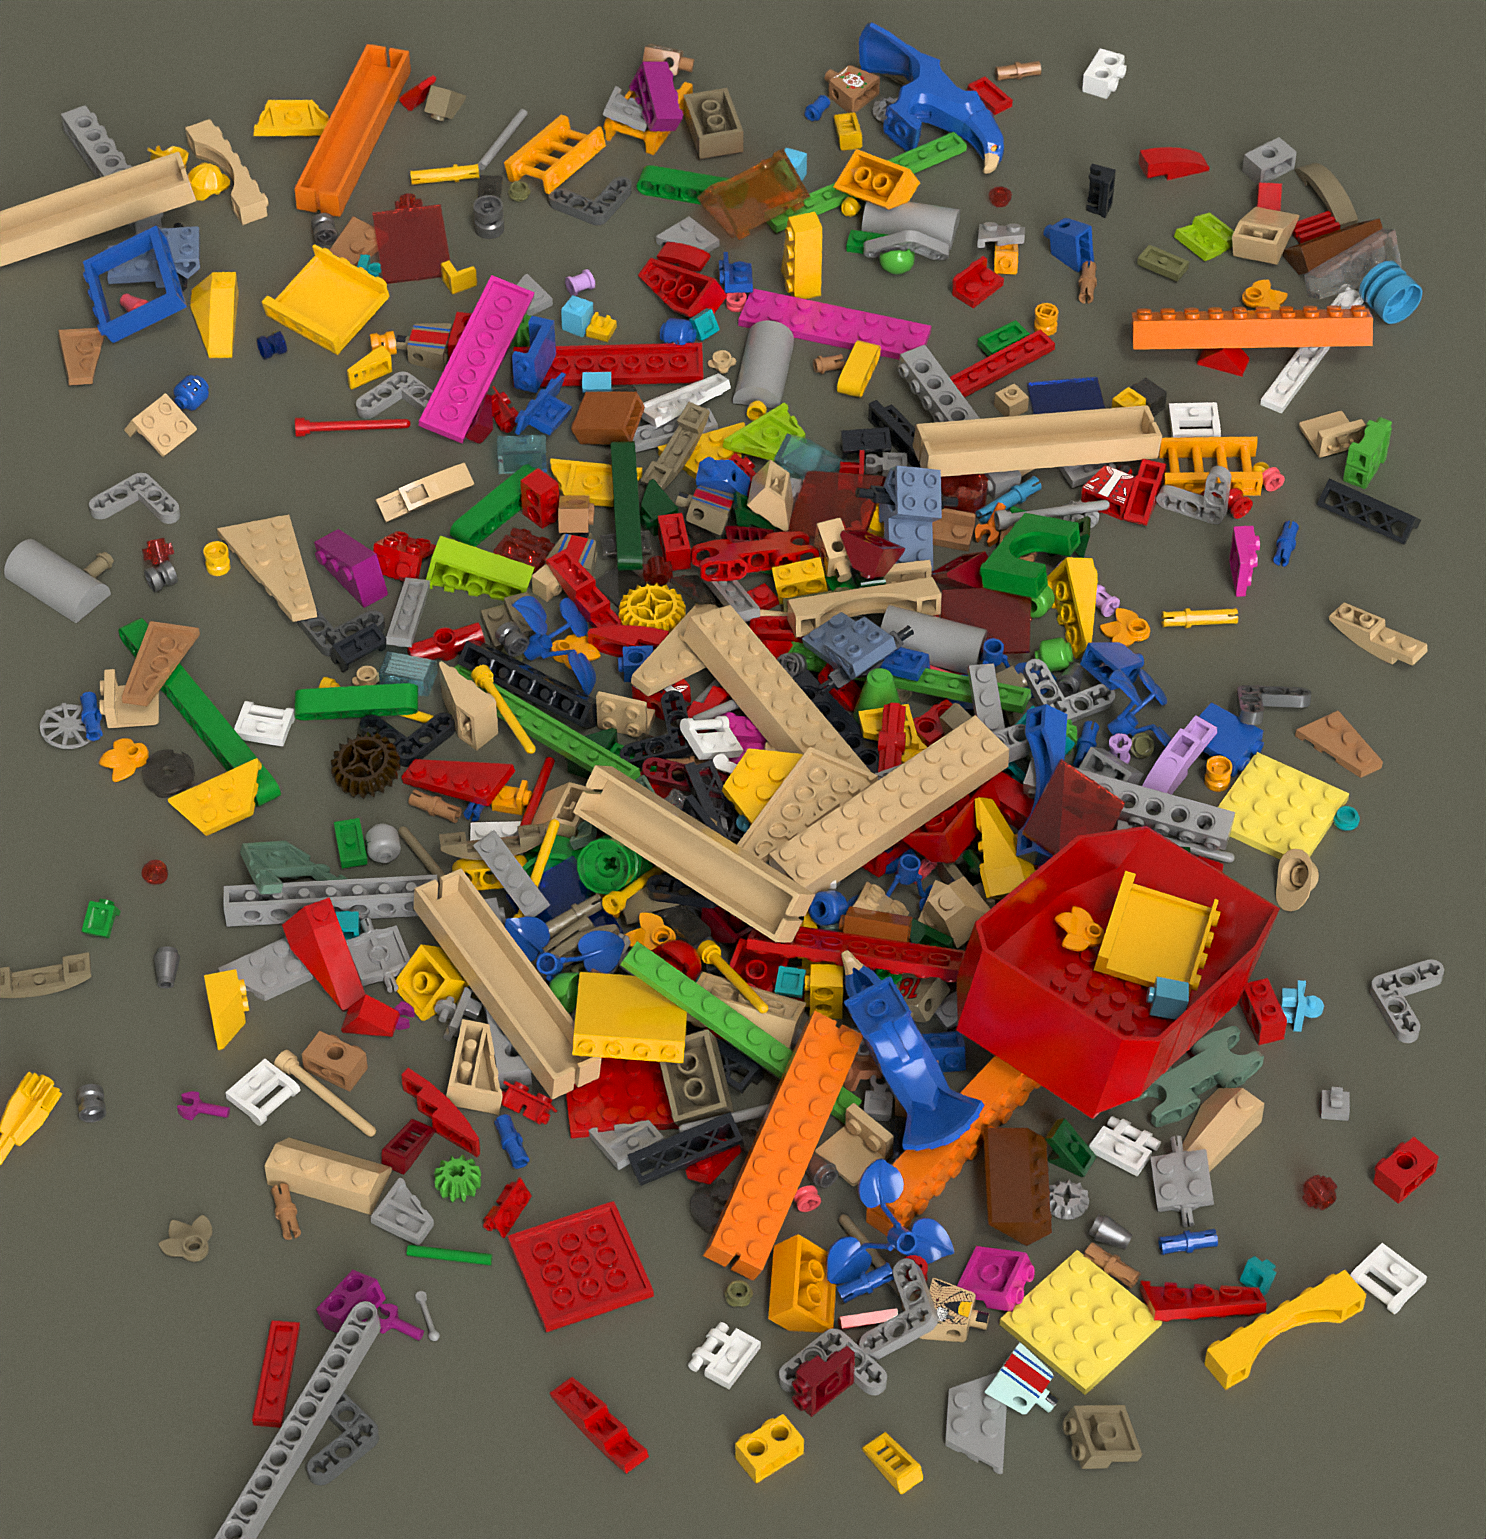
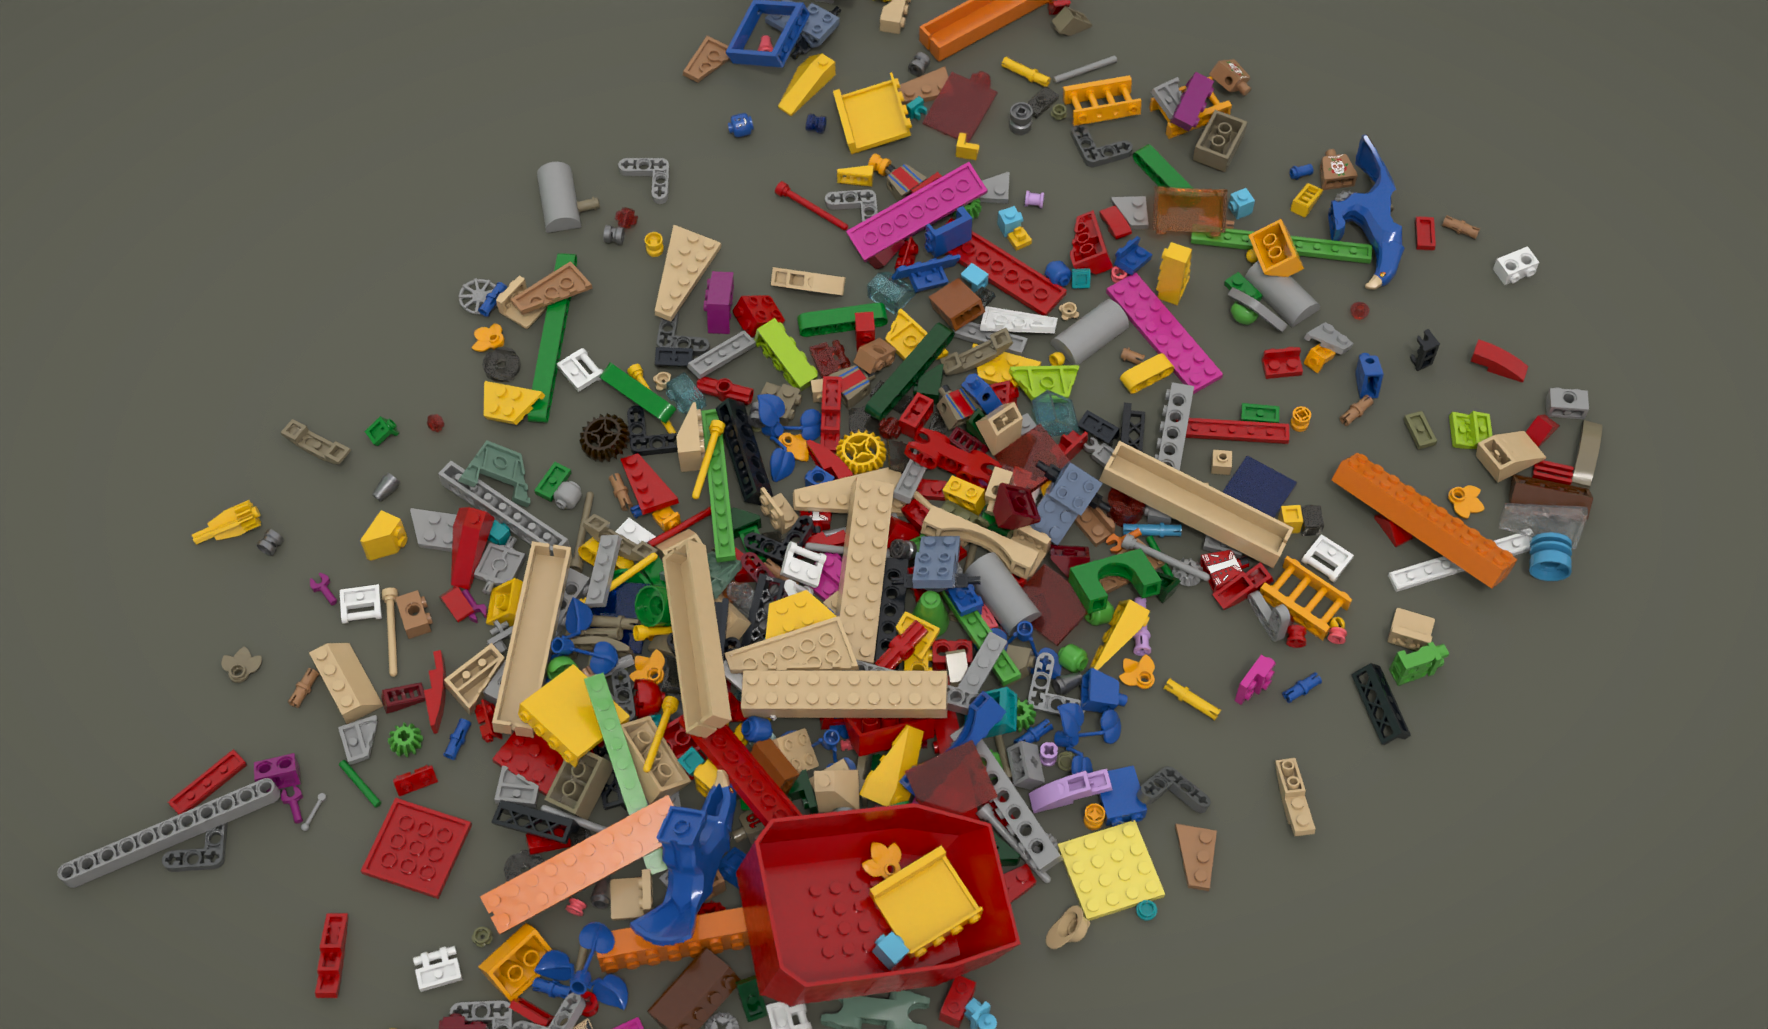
camera: 40 degrees right, 10 degrees up
tan bracket [124,393,197,457] -> none

